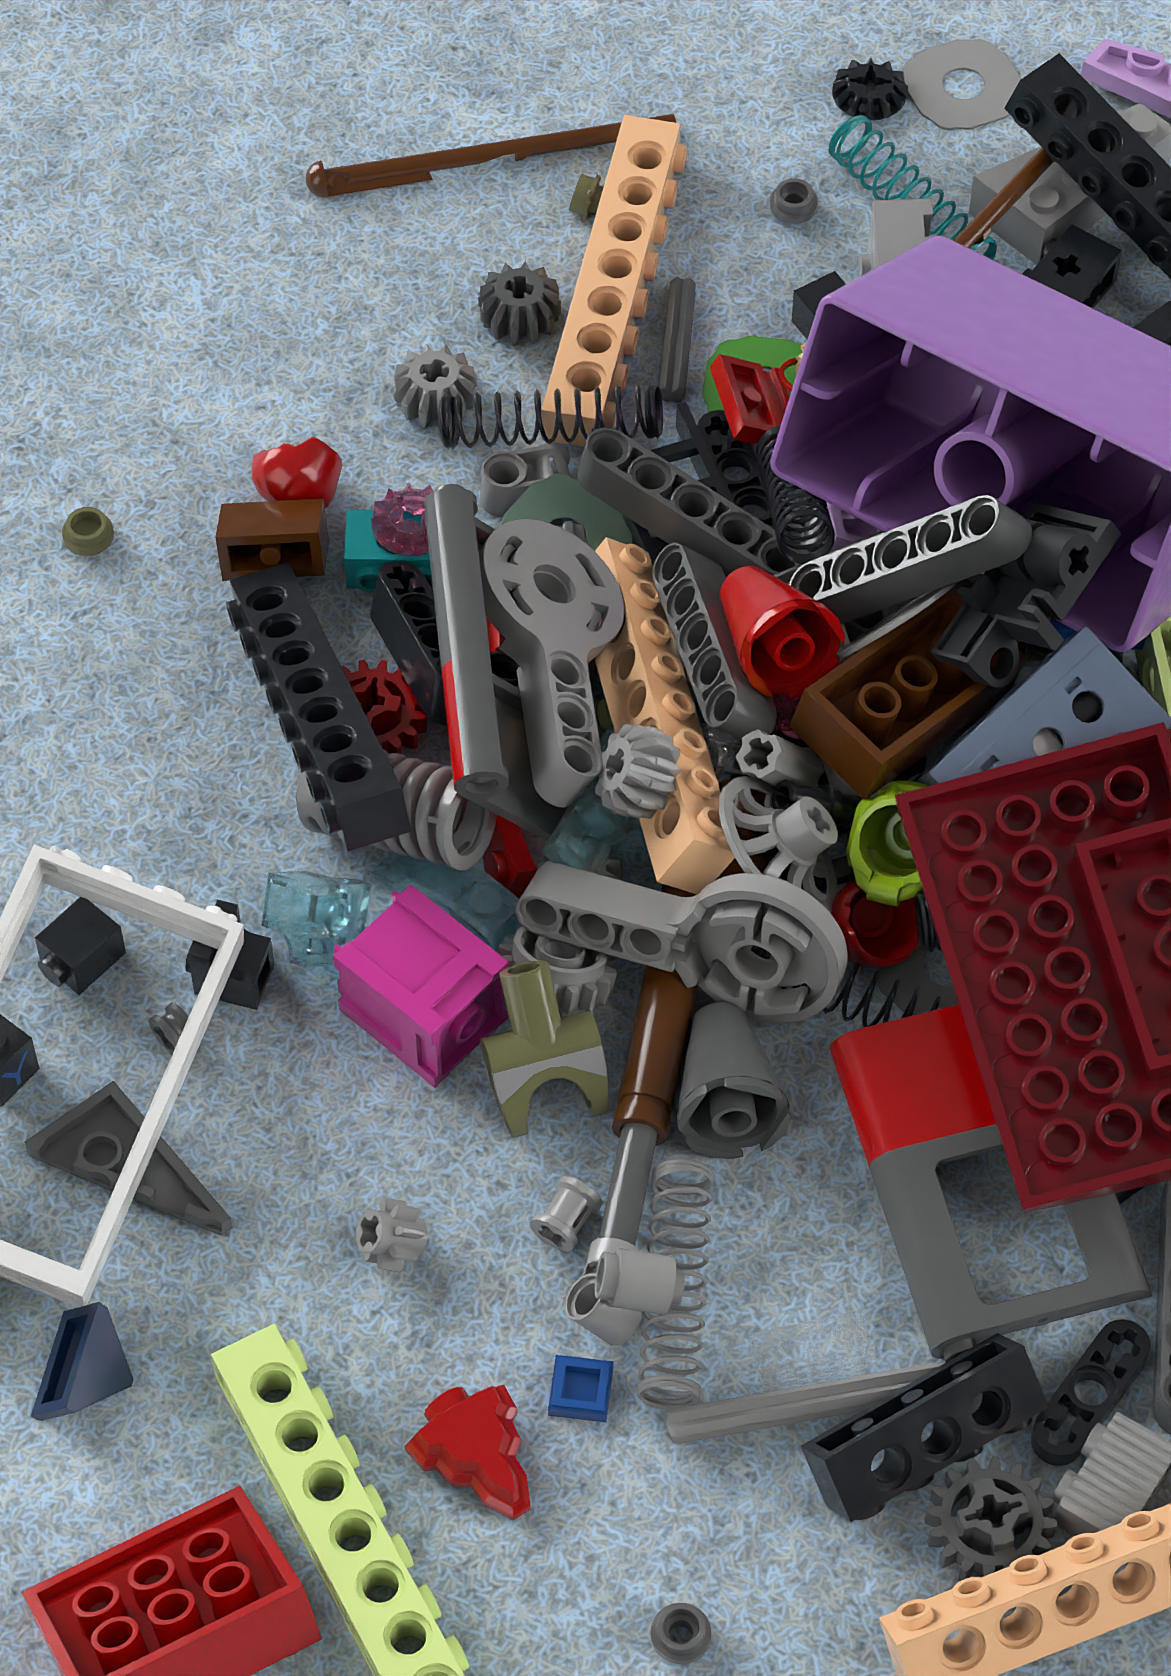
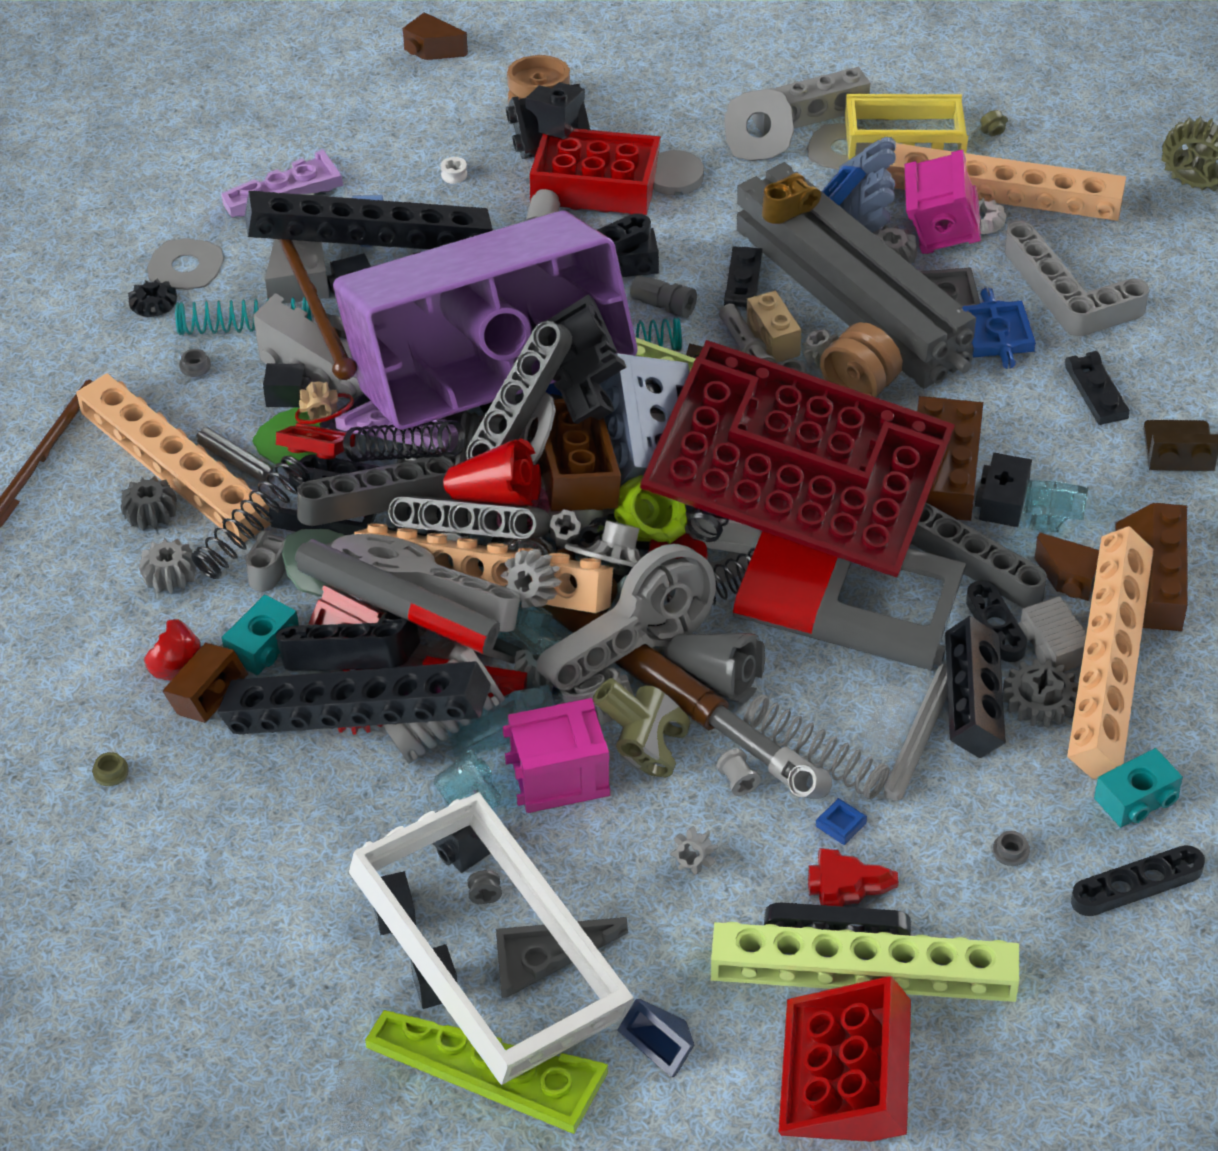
camera: 55 degrees left, 10 degrees down
clear pink gear [371,482,434,556] -> none
olive plate [569,174,604,221] -> none
light grey brick [595,1248,685,1315] -> none
none -> black beam [764,902,911,936]

